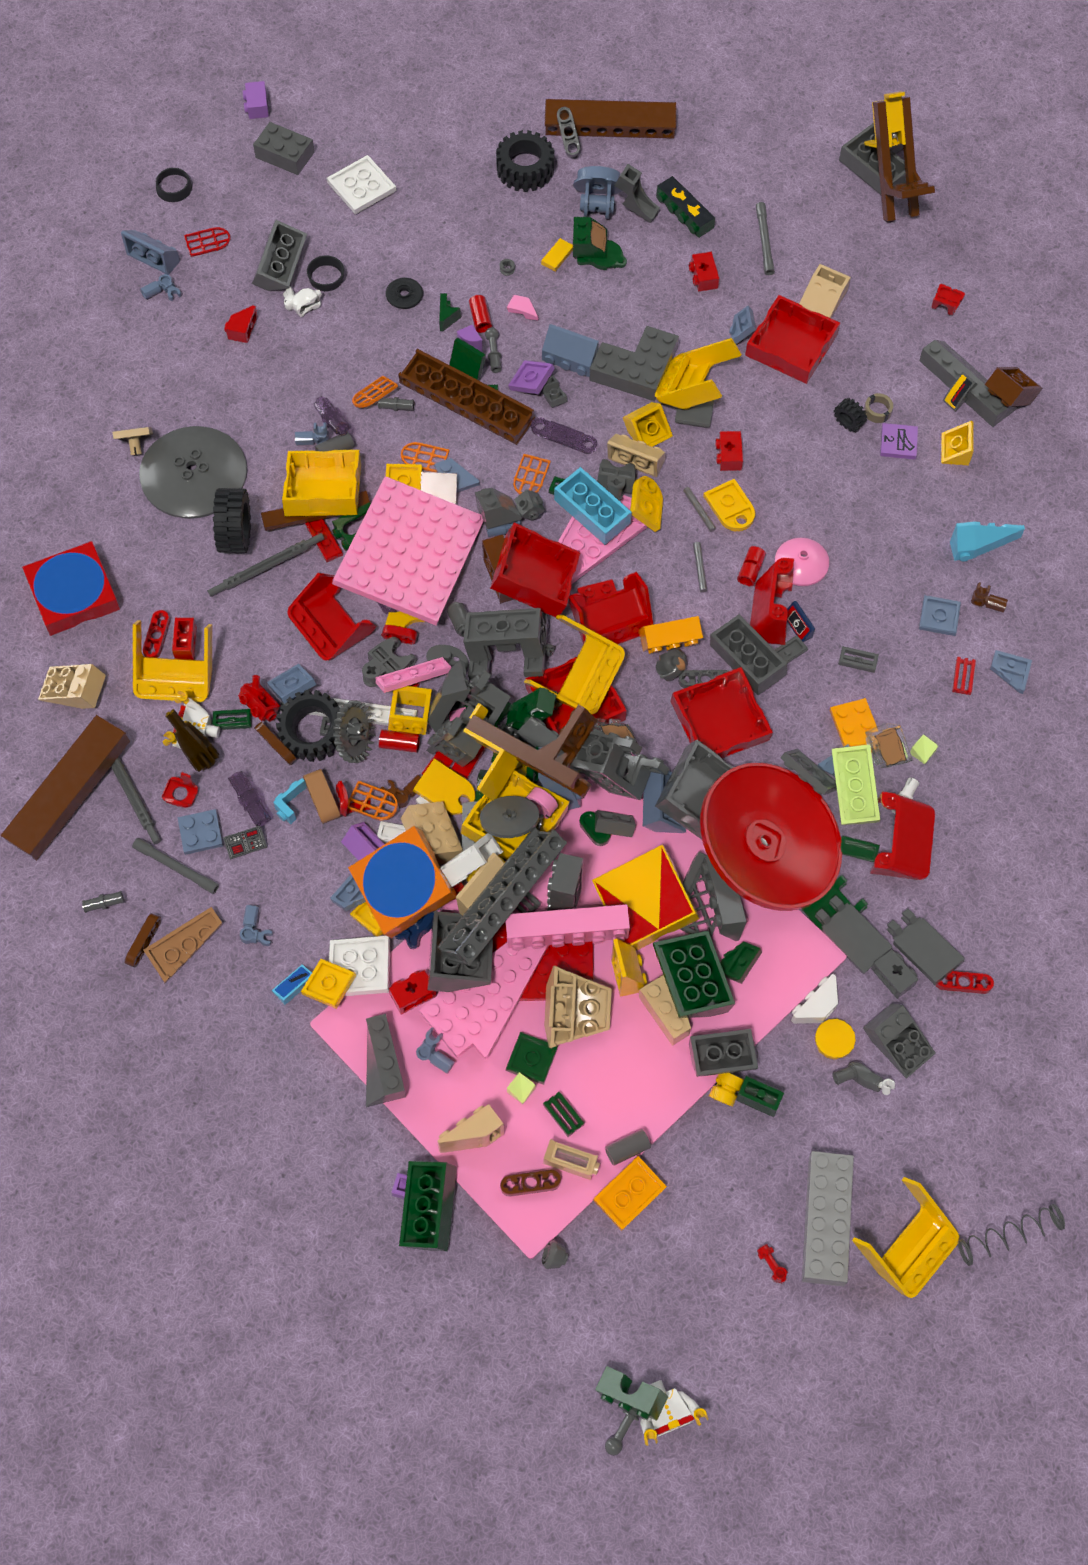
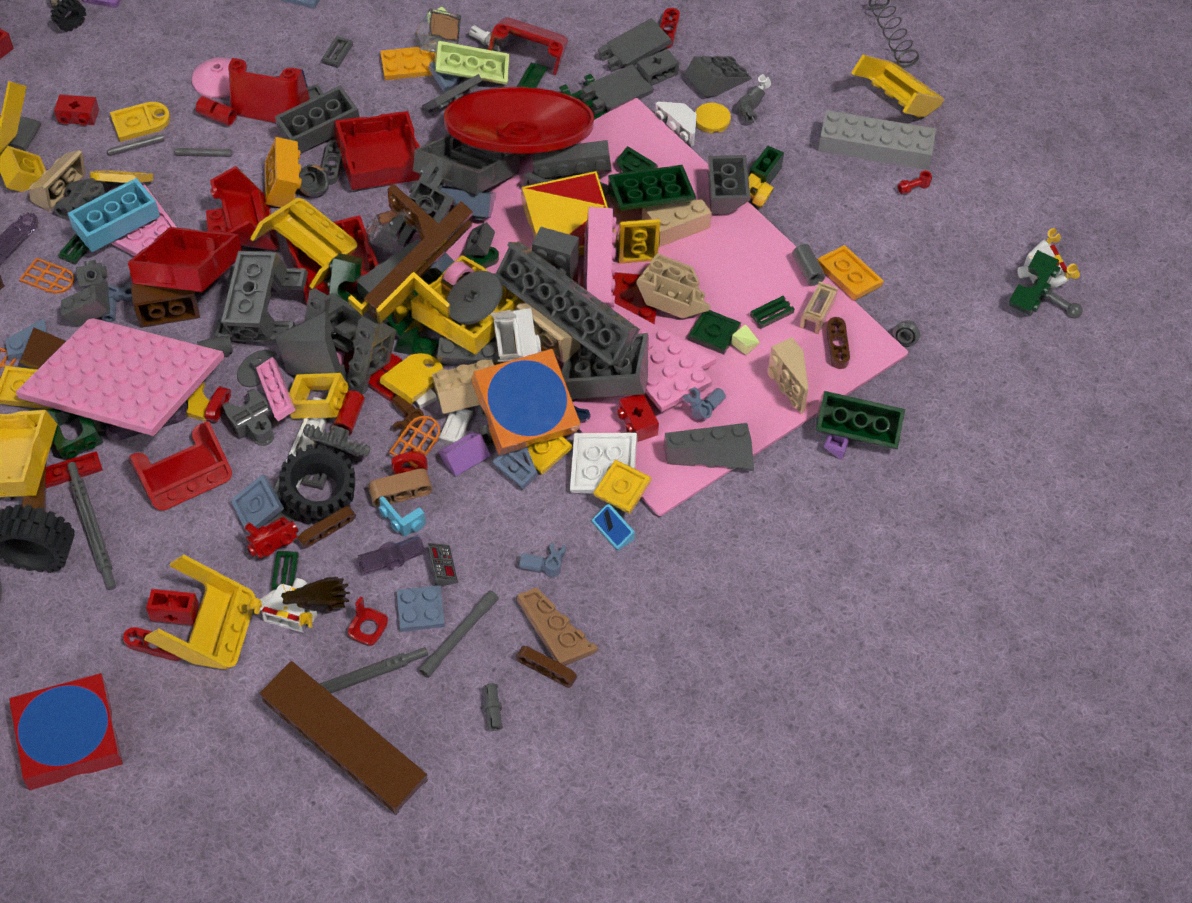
camera: 85 degrees left, 10 degrees down
tan slope [38,664,106,709] -> none

